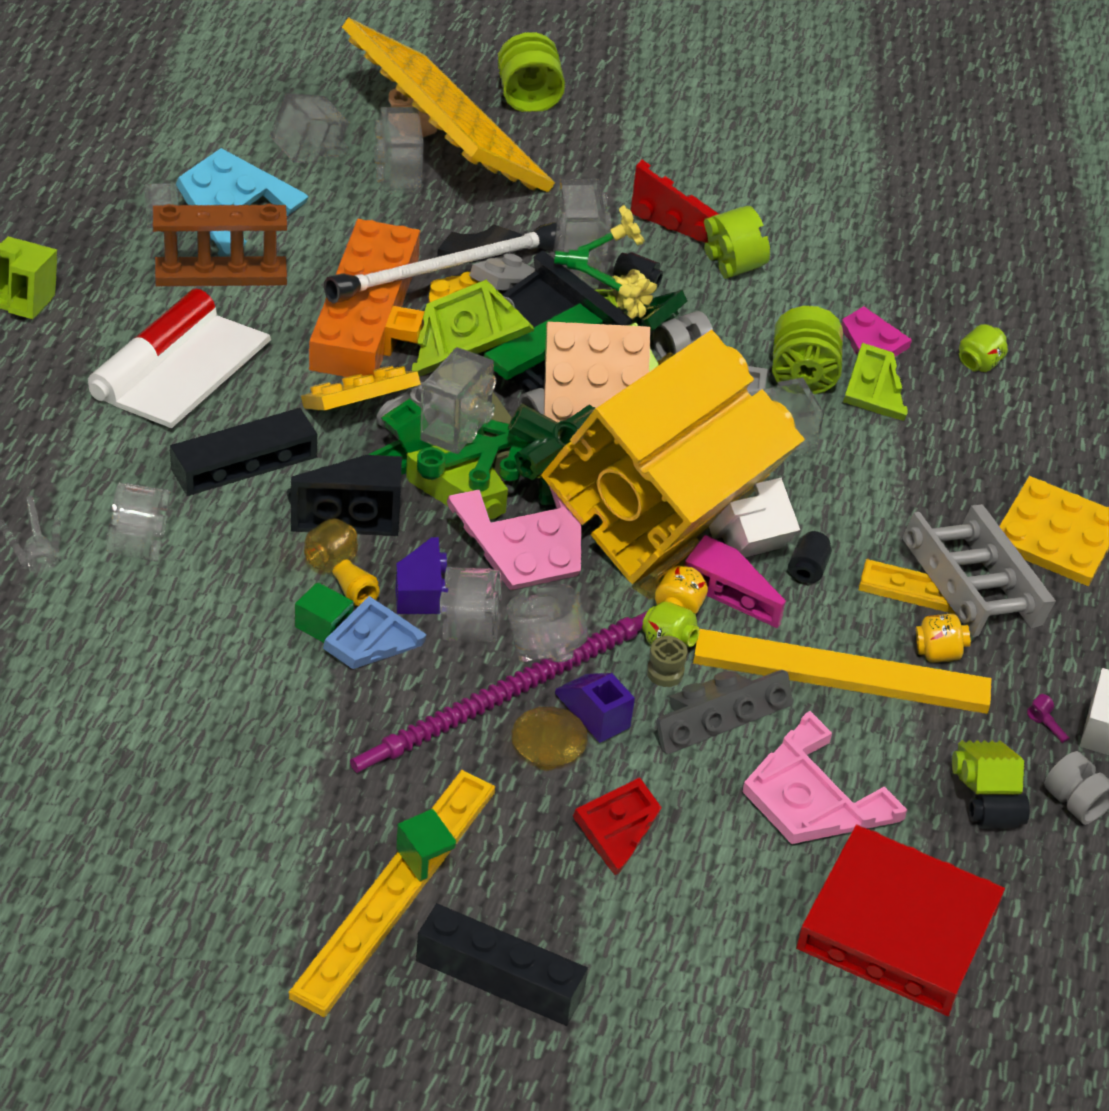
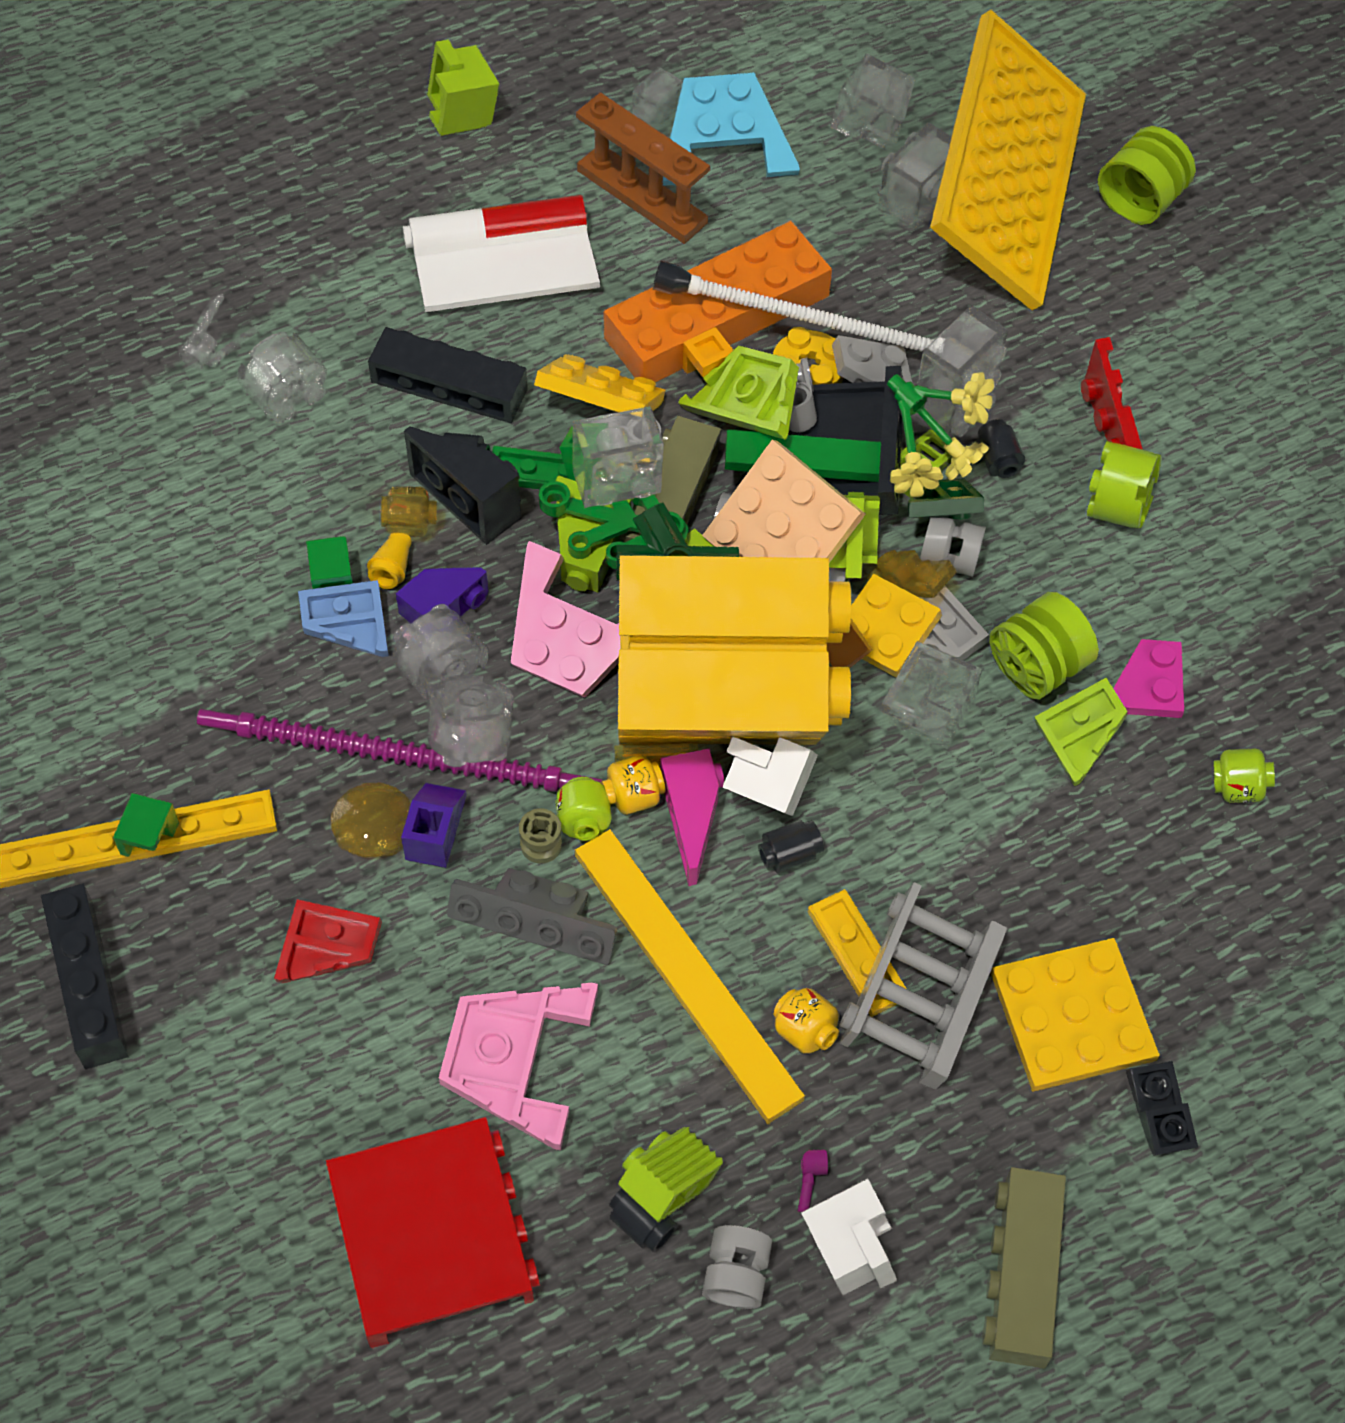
camera: 50 degrees right, 15 degrees up
black tile [437,224,522,263] -> none

